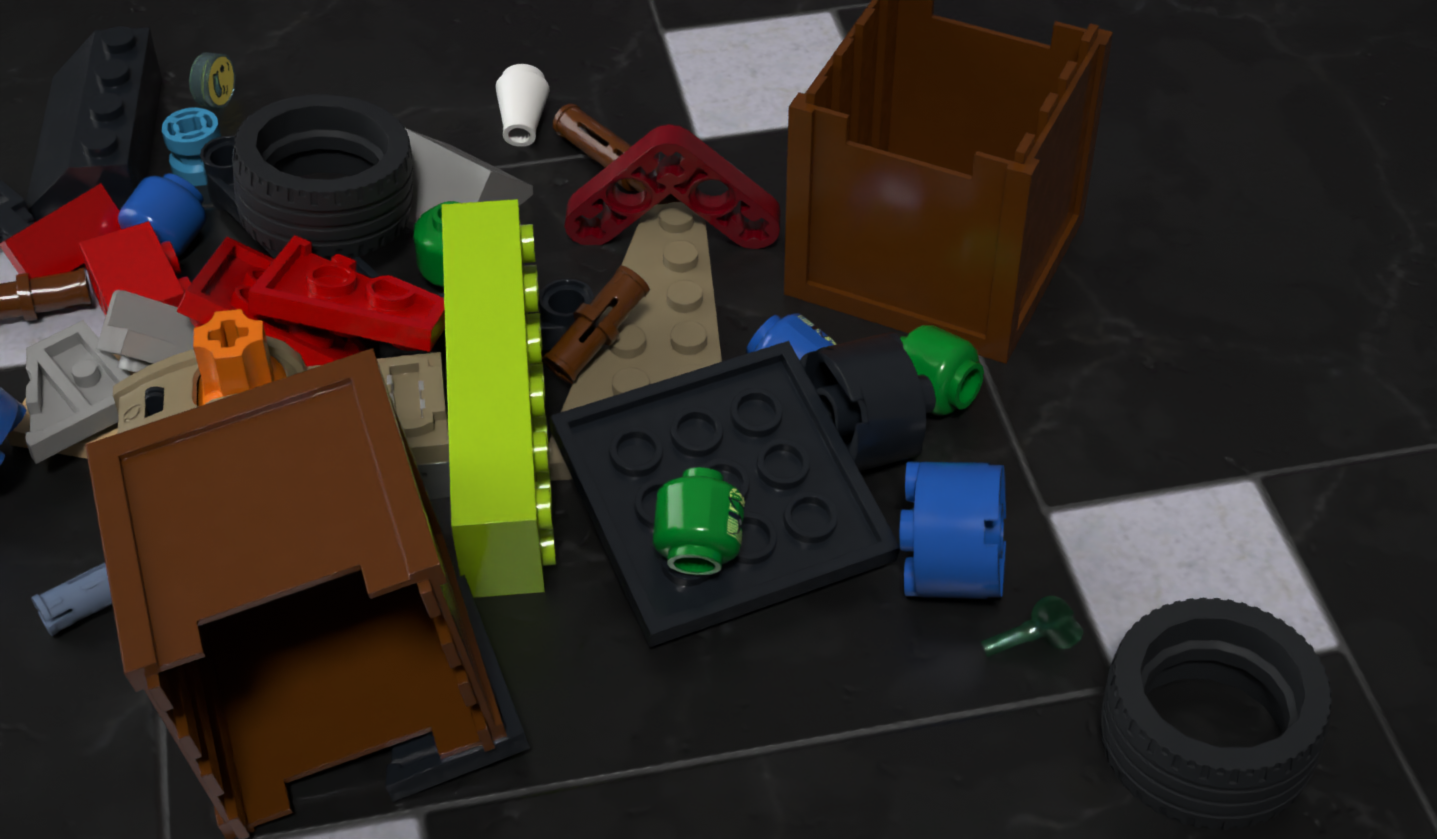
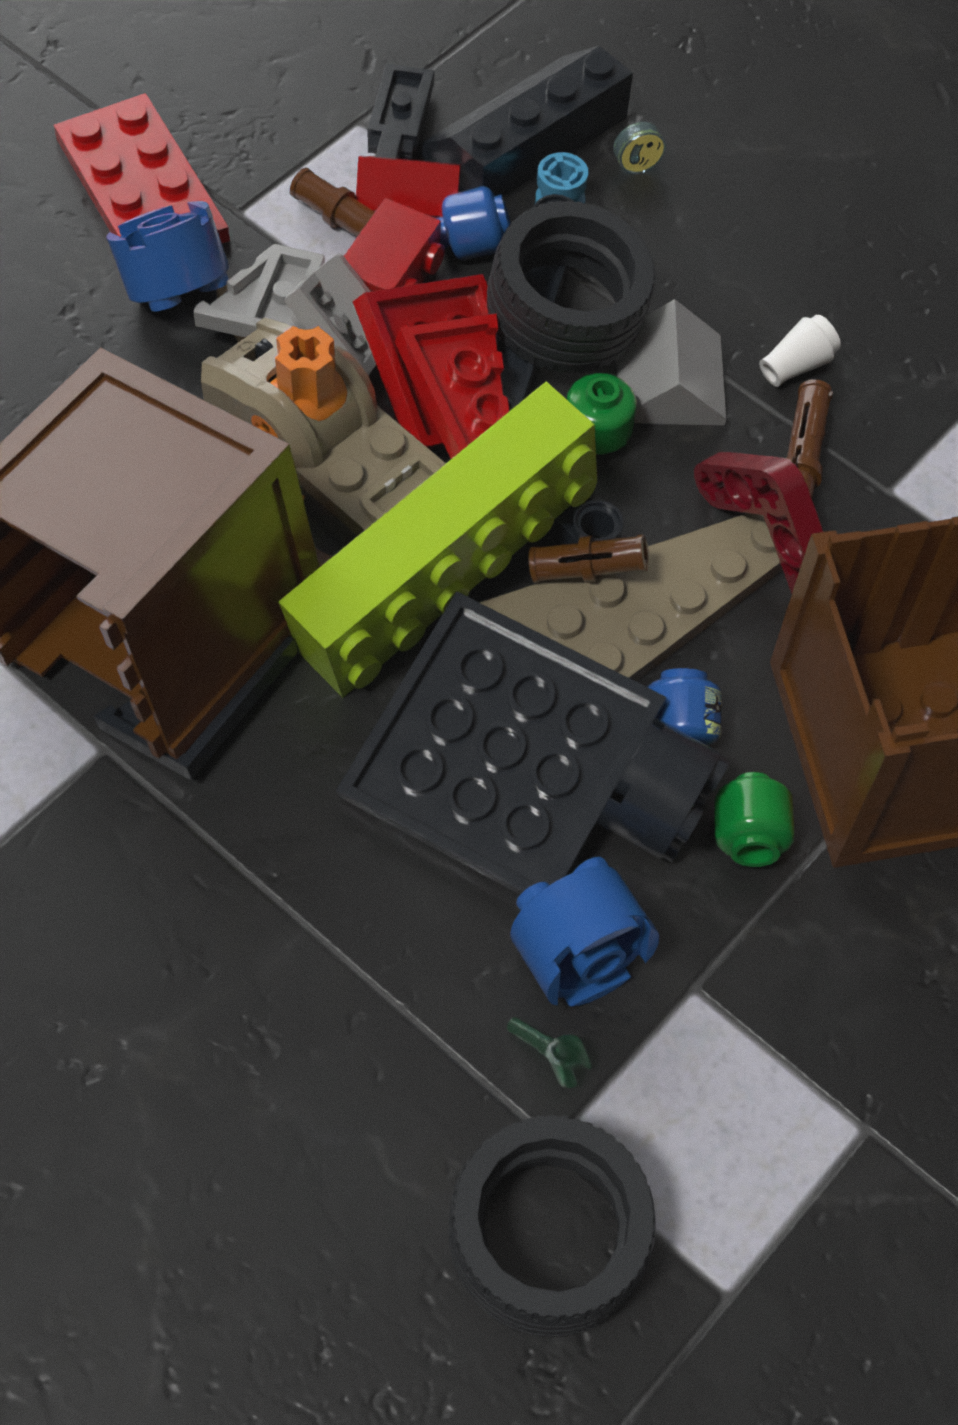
camera: 50 degrees right, 15 degrees up
green head [652,467,745,575] -> none

